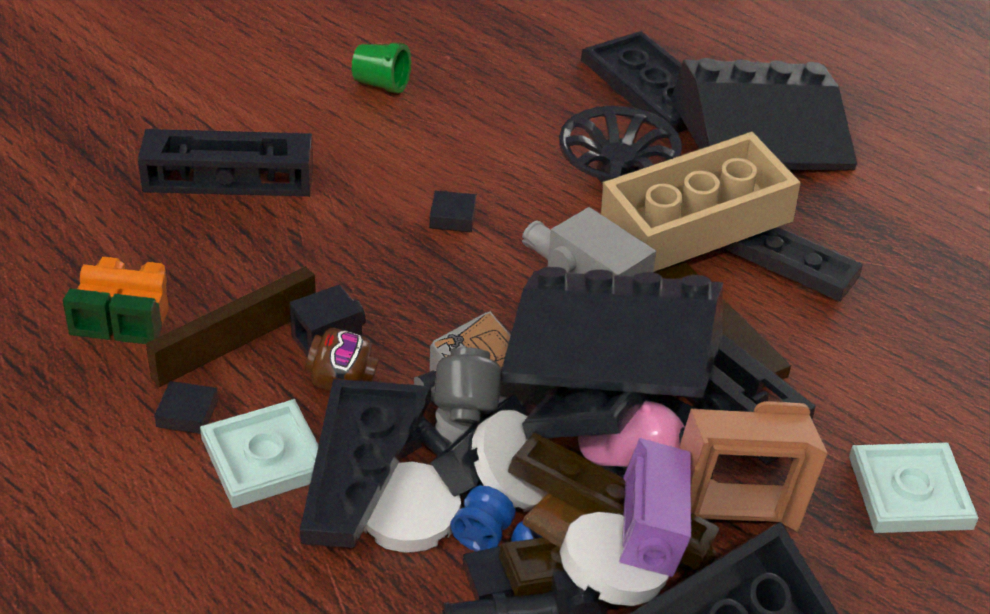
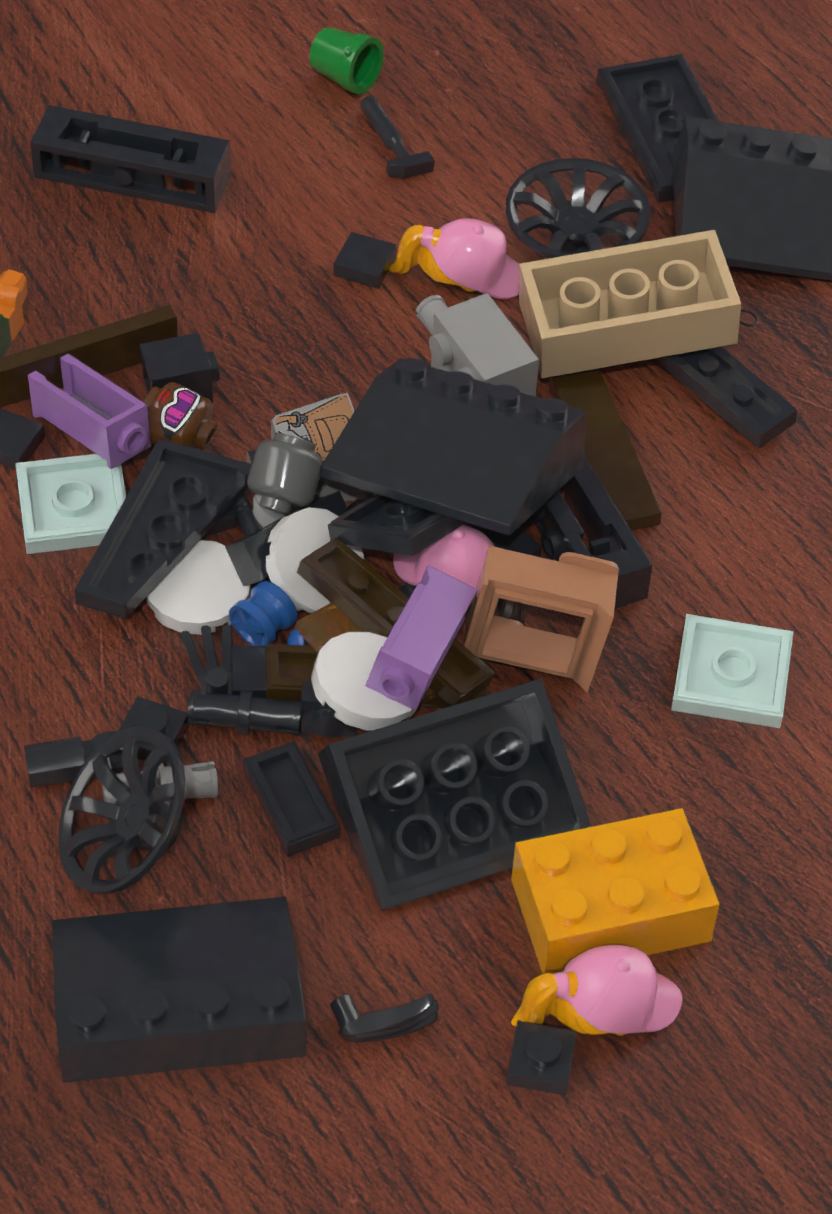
camera: 15 degrees right, 10 degrees up
none -> medium lavender window [28,354,151,469]
none -> black piece [181,625,232,695]
none -> black piece [360,96,435,178]
none -> bright pink hair [389,218,519,299]

